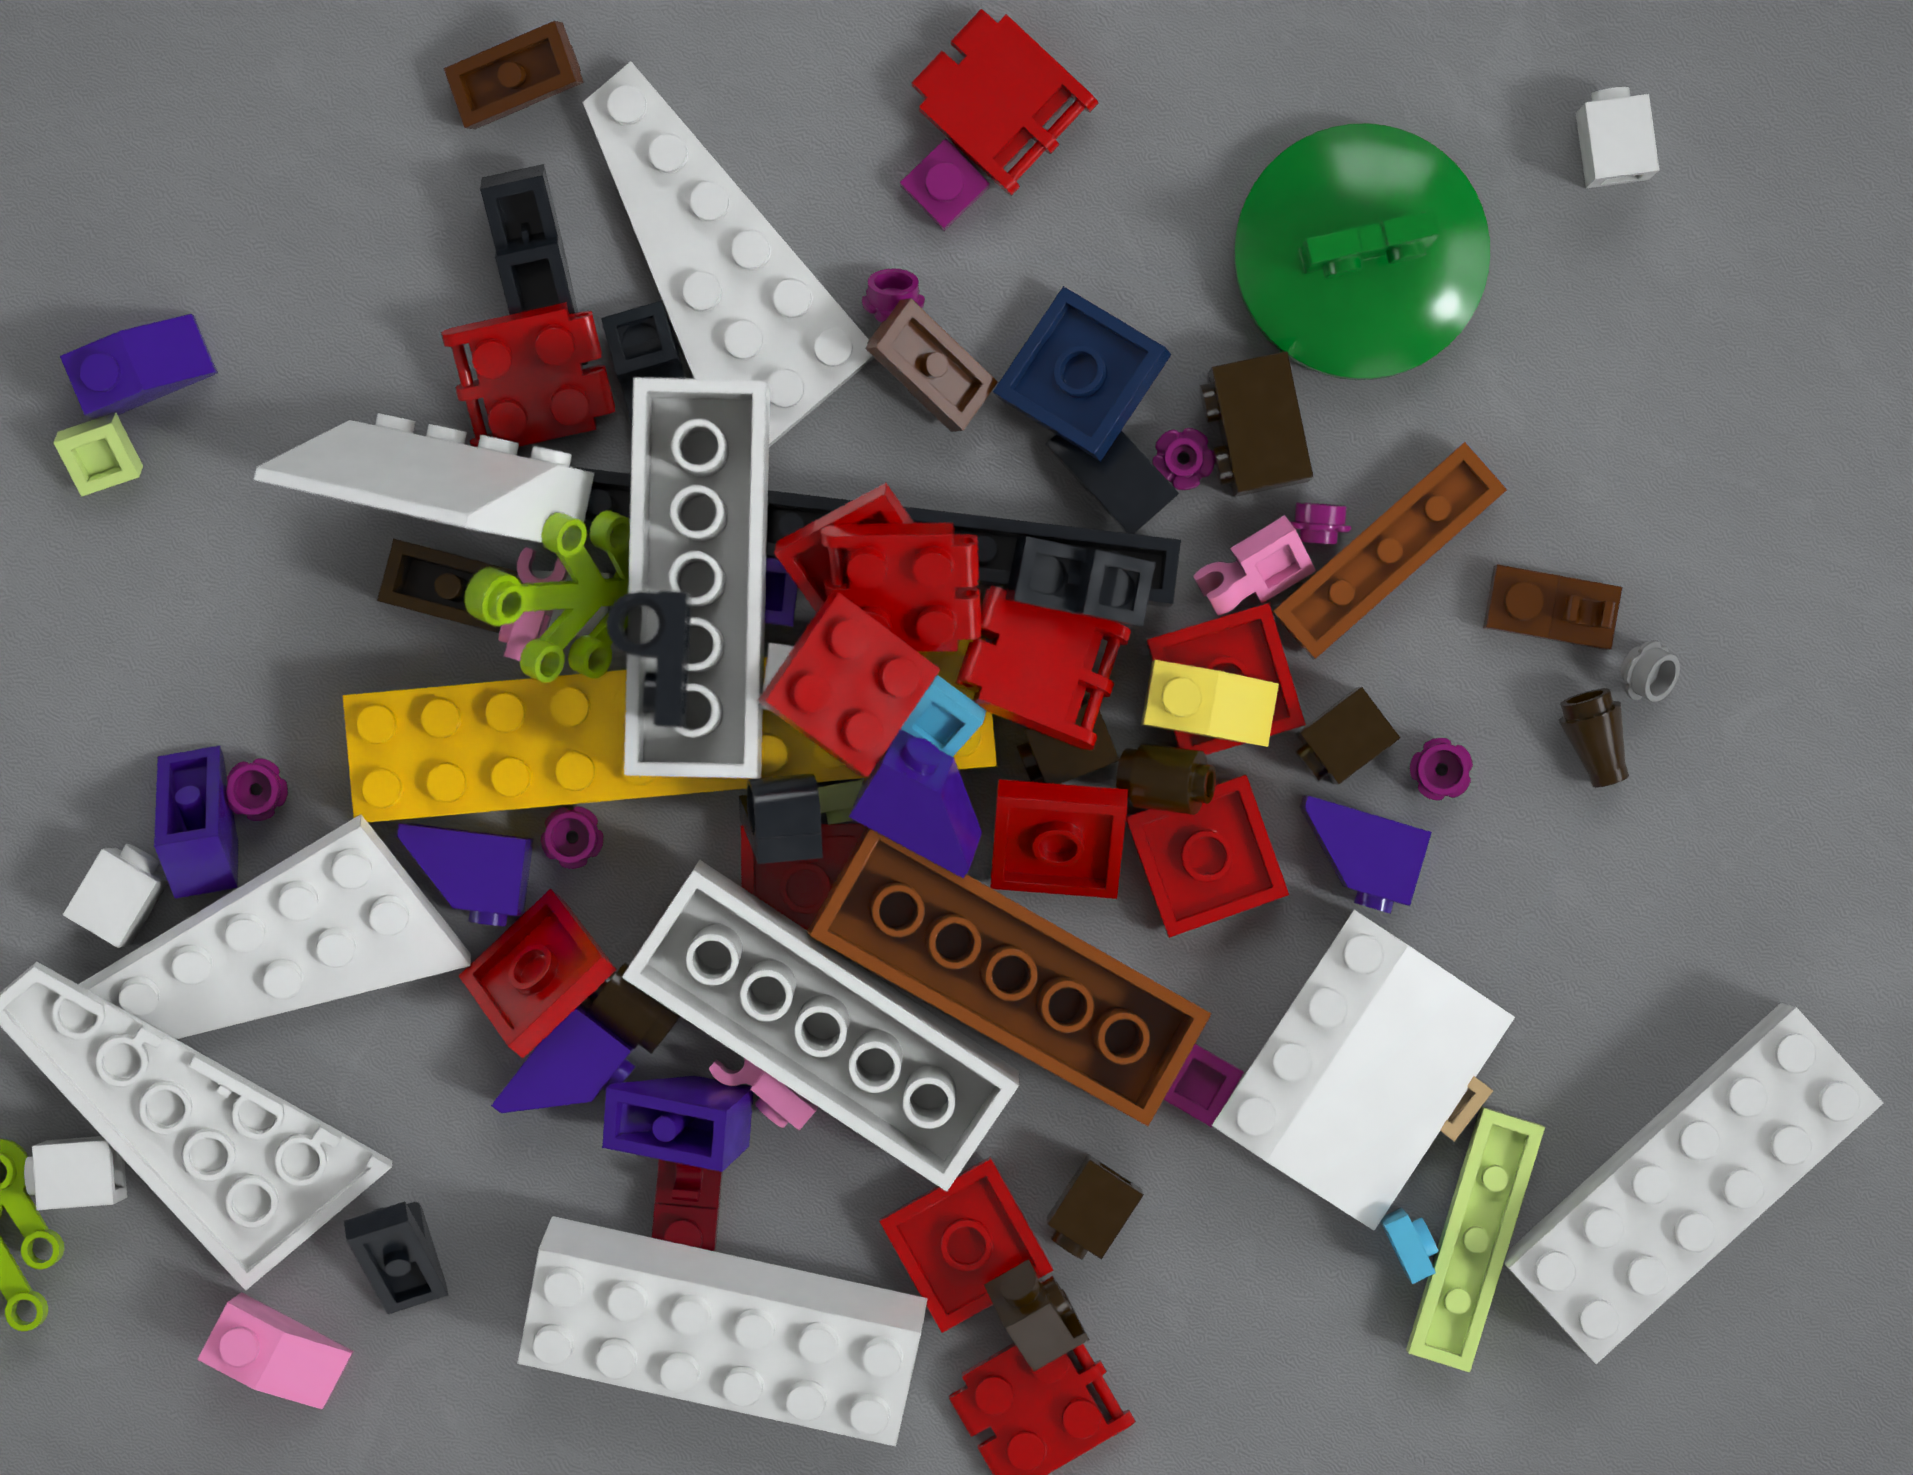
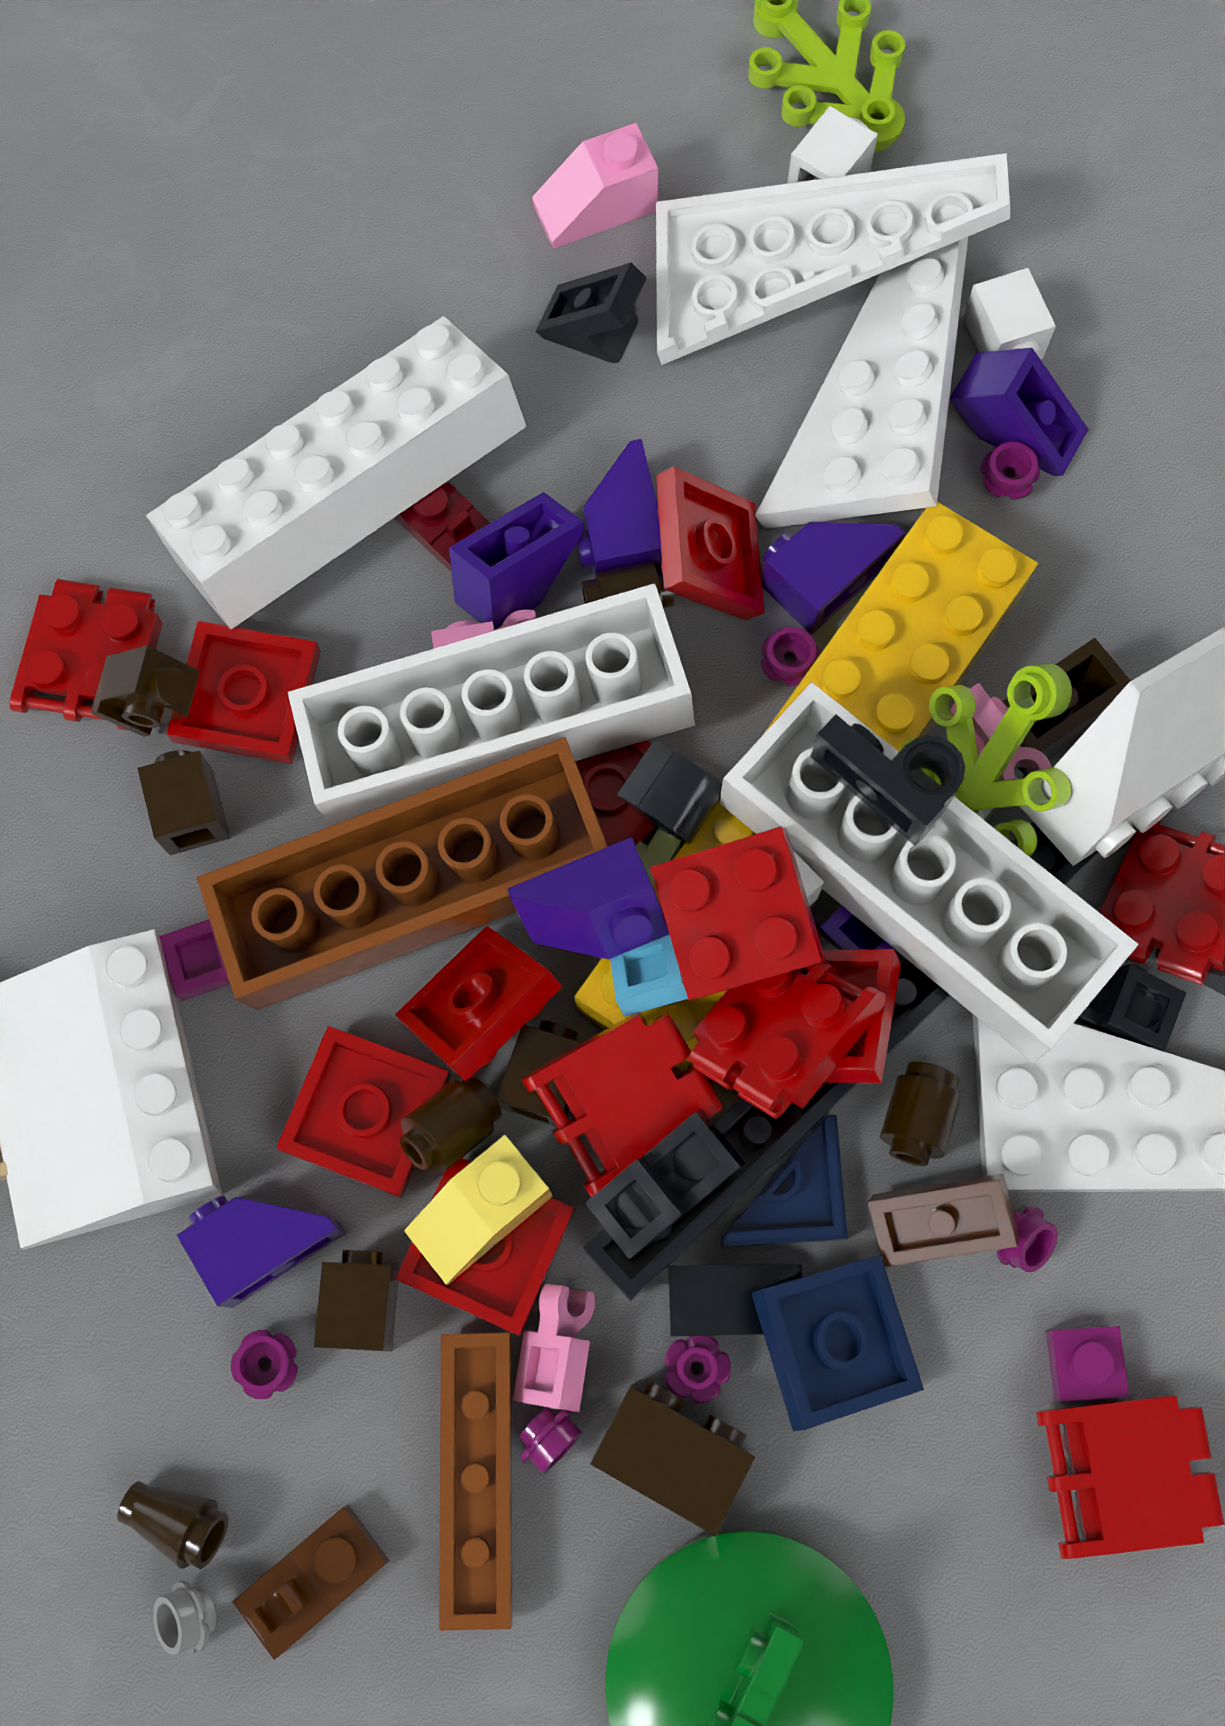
camera: 135 degrees right, 15 degrees down
none -> dark blue tile [722,1115,848,1248]
none -> dark brown brick [880,1062,961,1166]

